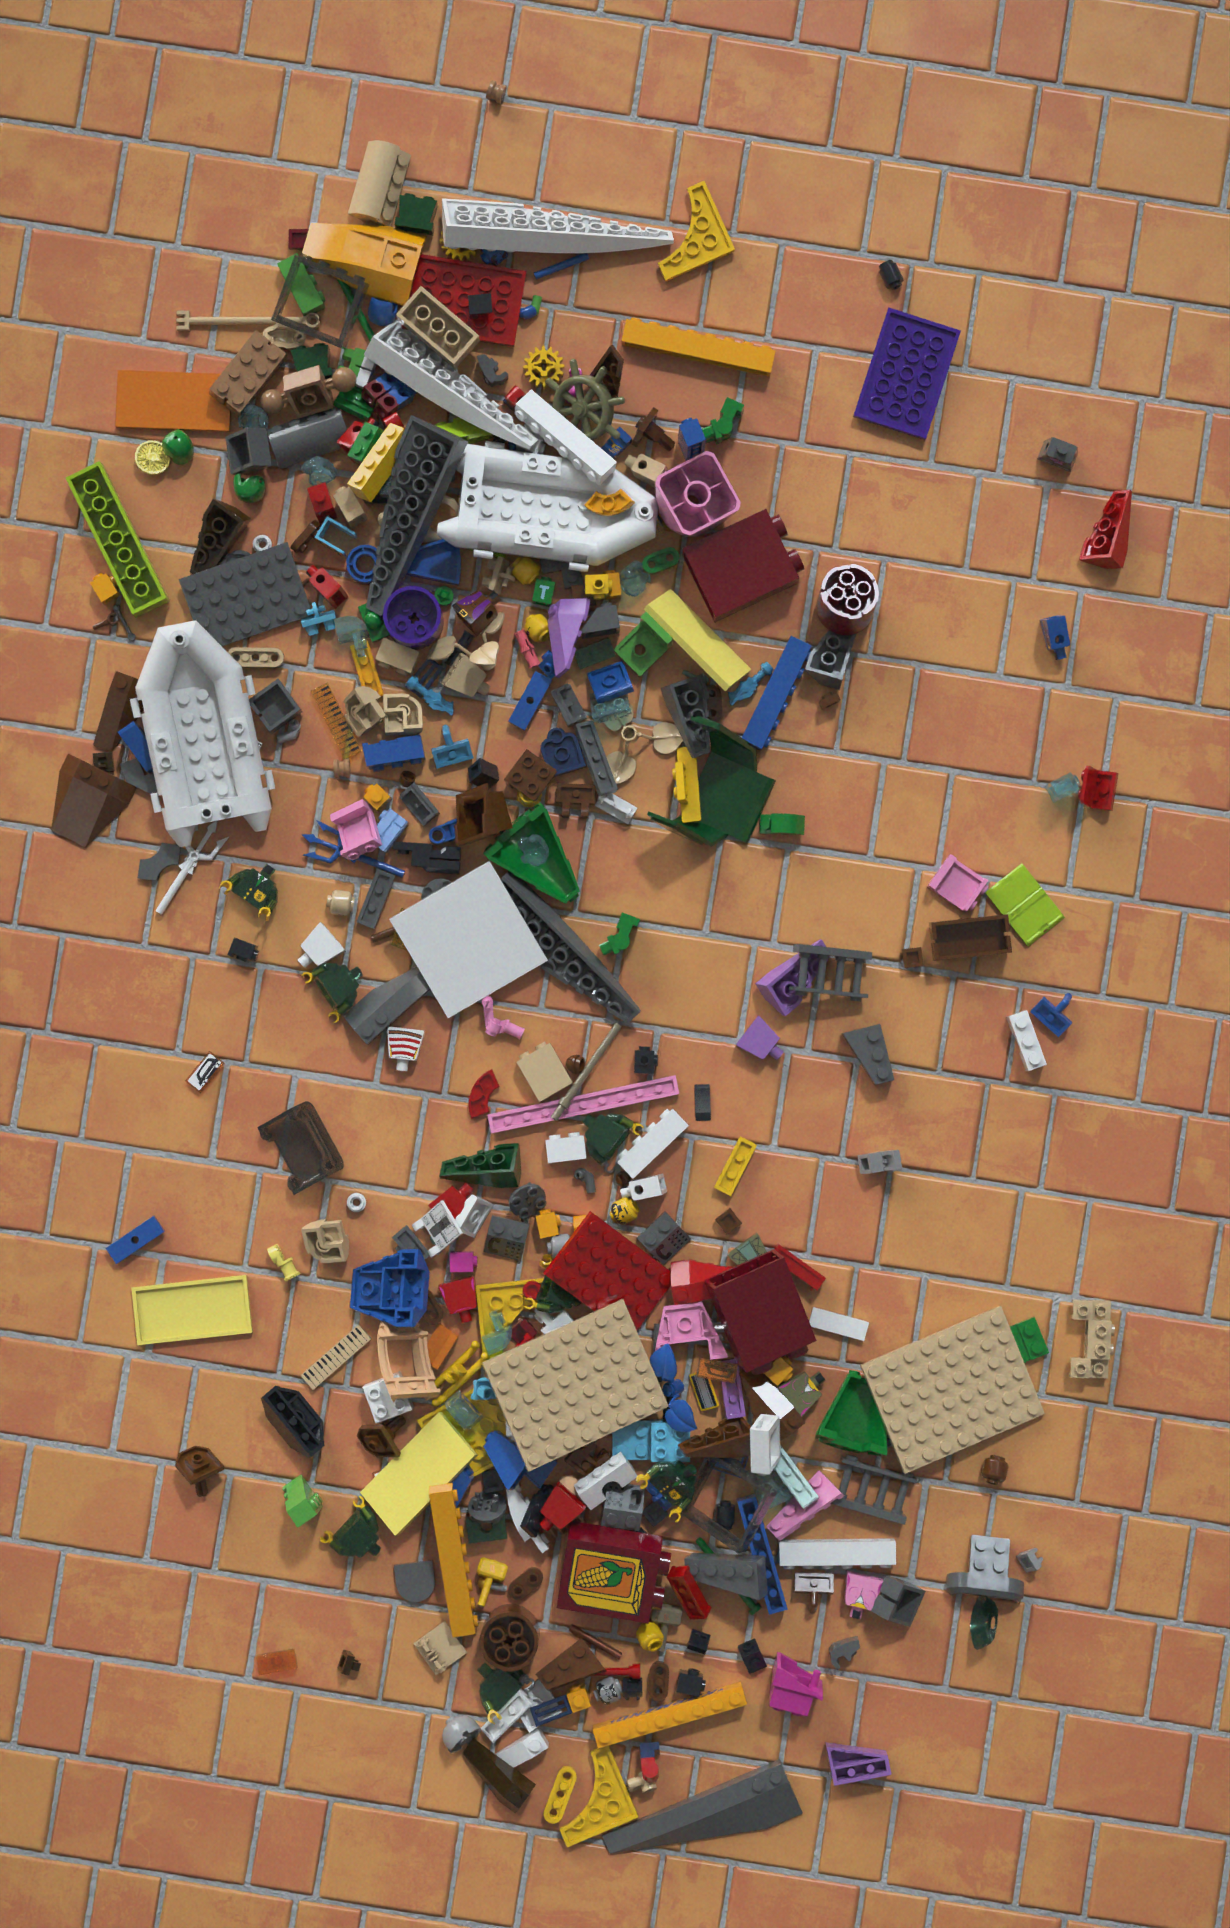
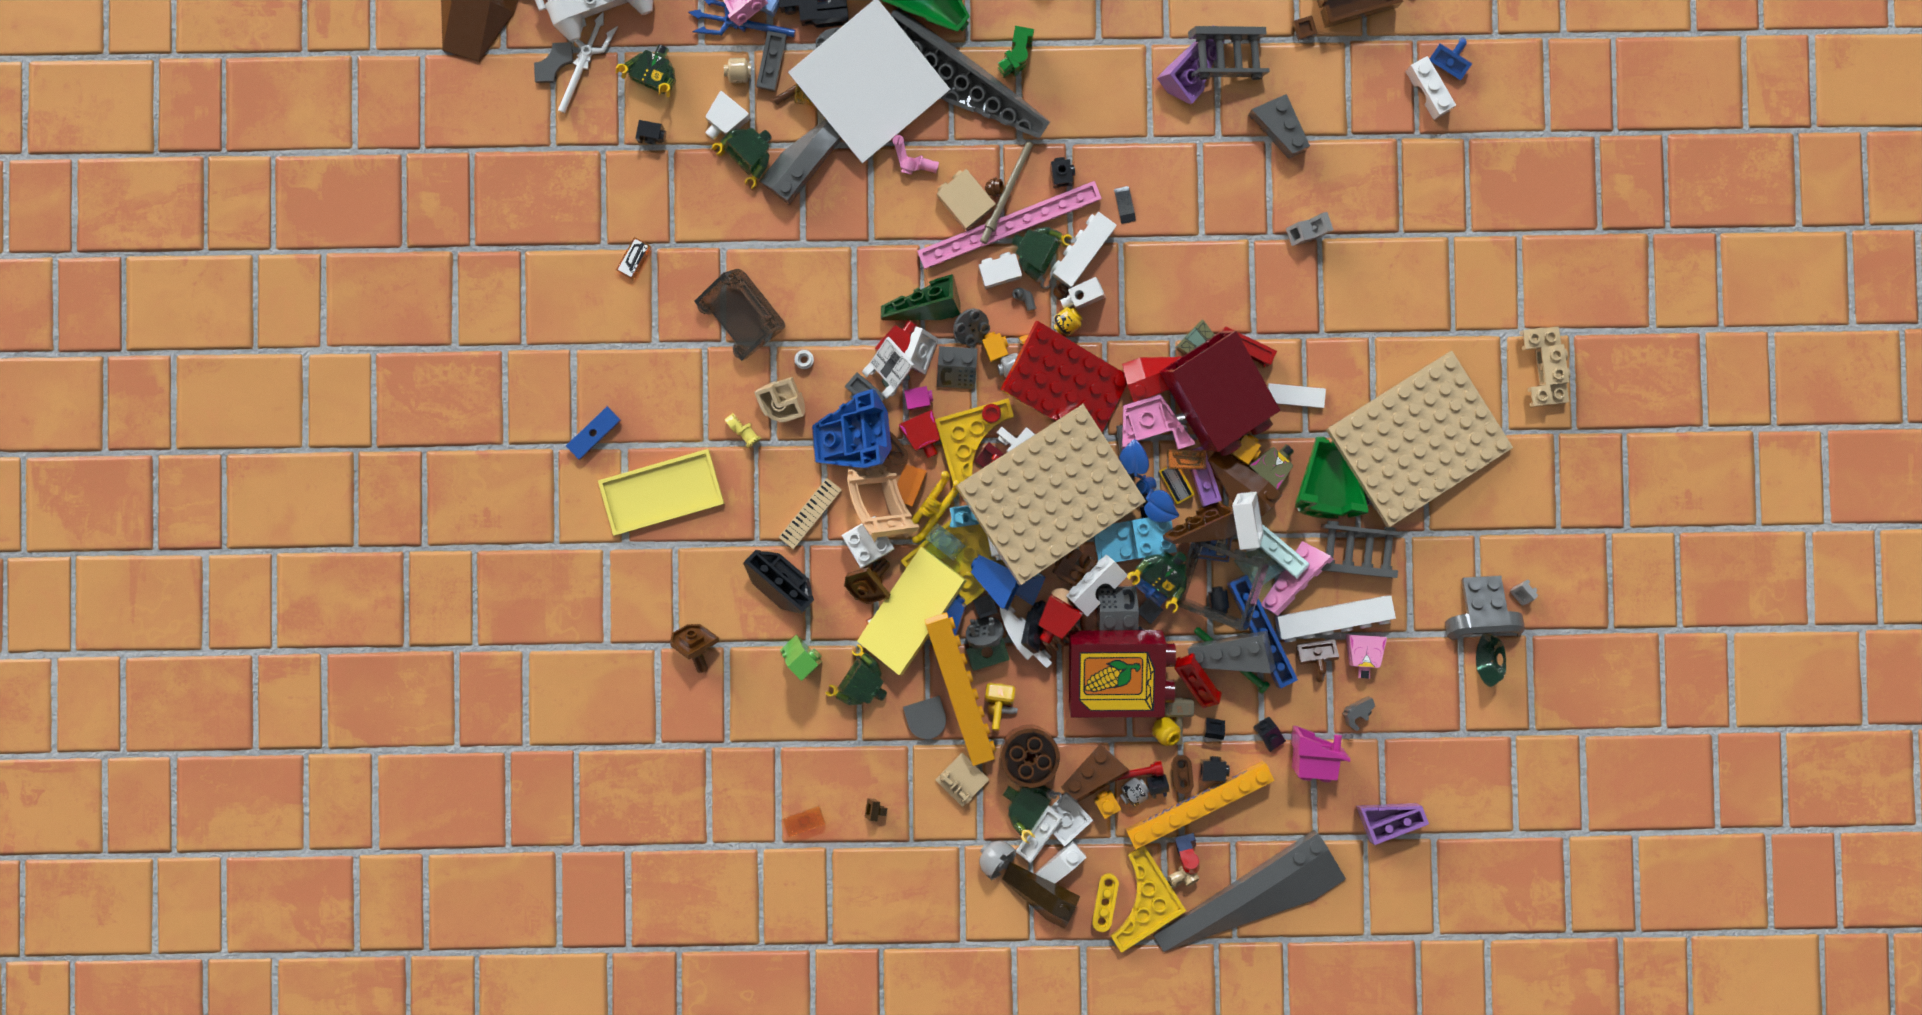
camera: 15 degrees left, 0 degrees up
white torso [387,1027,425,1071] -> none
red tile [469,1069,500,1119] -> none
clear light blue brick [482,1309,513,1355] -> none
reddish brown plate [509,1567,543,1600] -> none
clear green torso [523,1254,581,1314] -> none
dark blue tile [530,1694,573,1727] -> none
copper bar [568,1624,622,1660] -> none
dark grey slope [637,1211,691,1265] -> none
yellow plate [714,1136,757,1196] -> none
reddish brown plate [715,1208,742,1235] -> none
medium lavender torso [736,1016,784,1060] -> none
dark grey piece [871,1575,926,1627] -> none
reddish brown head [981,1455,1009,1485] -> none
green plate [1010,1317,1049,1363] -> none

